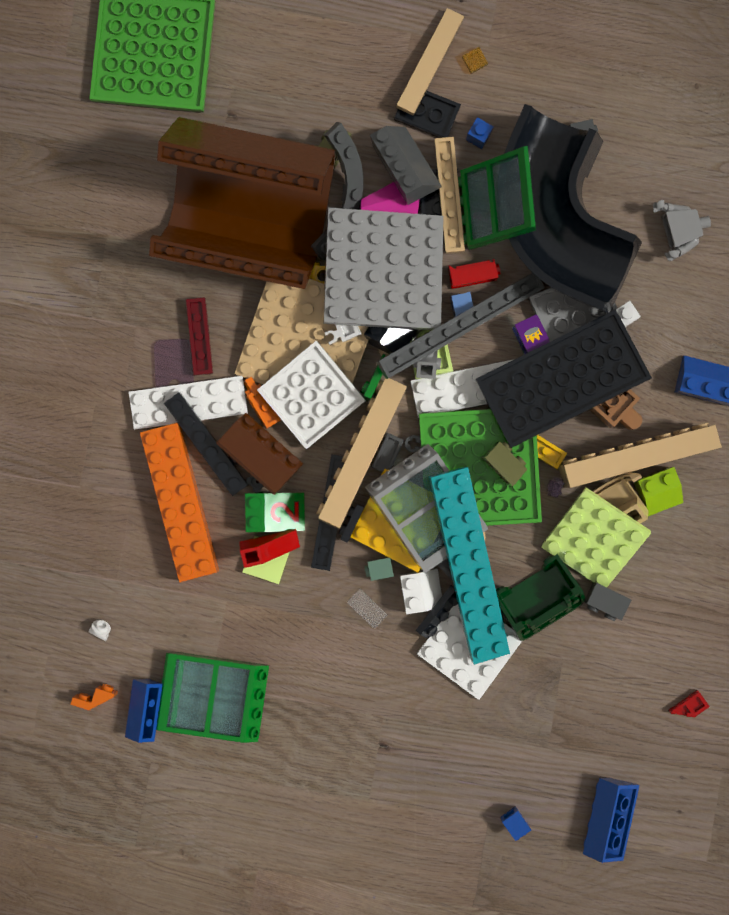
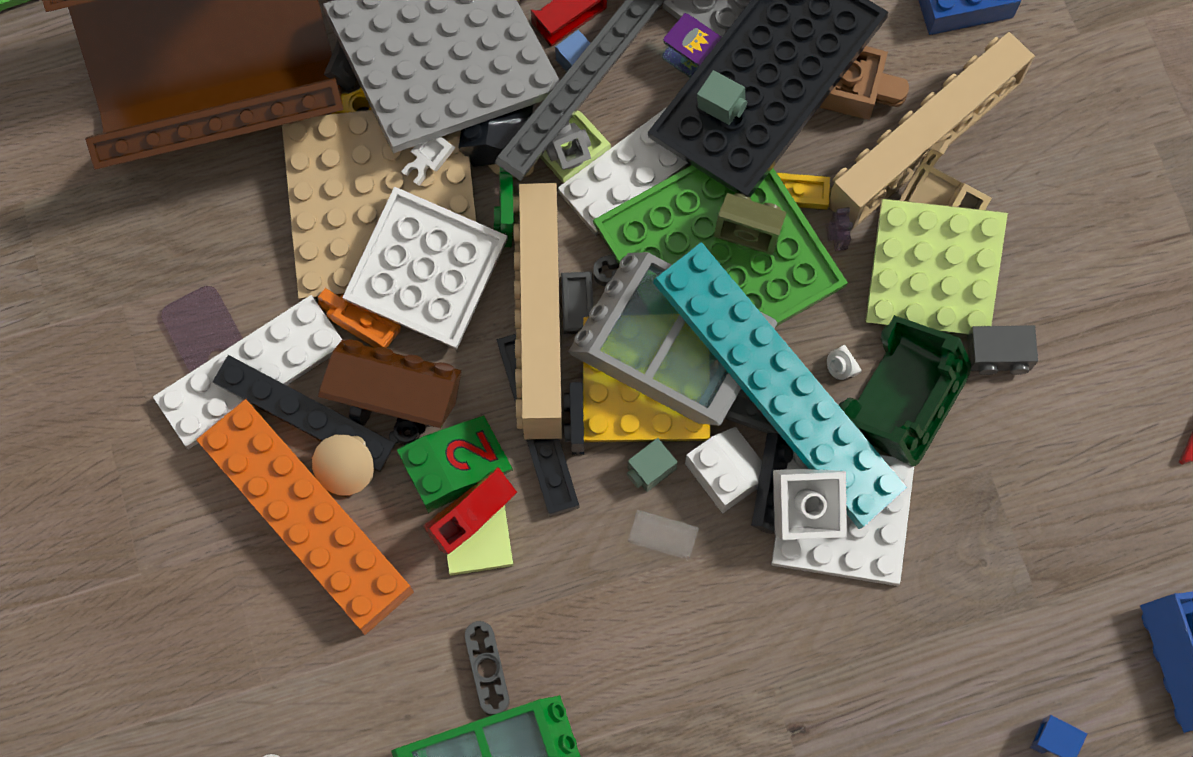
camera: 30 degrees left, 15 degrees down
dark red plate [186,297,213,376] -> none
lime slope [634,467,683,516] -> none
none -> tan dish [312,434,374,495]
none -> dark grey beam [465,621,510,716]
none -> sand green brick [697,70,747,125]
none -> white slope [773,469,847,540]
none -> white plate [827,345,862,380]

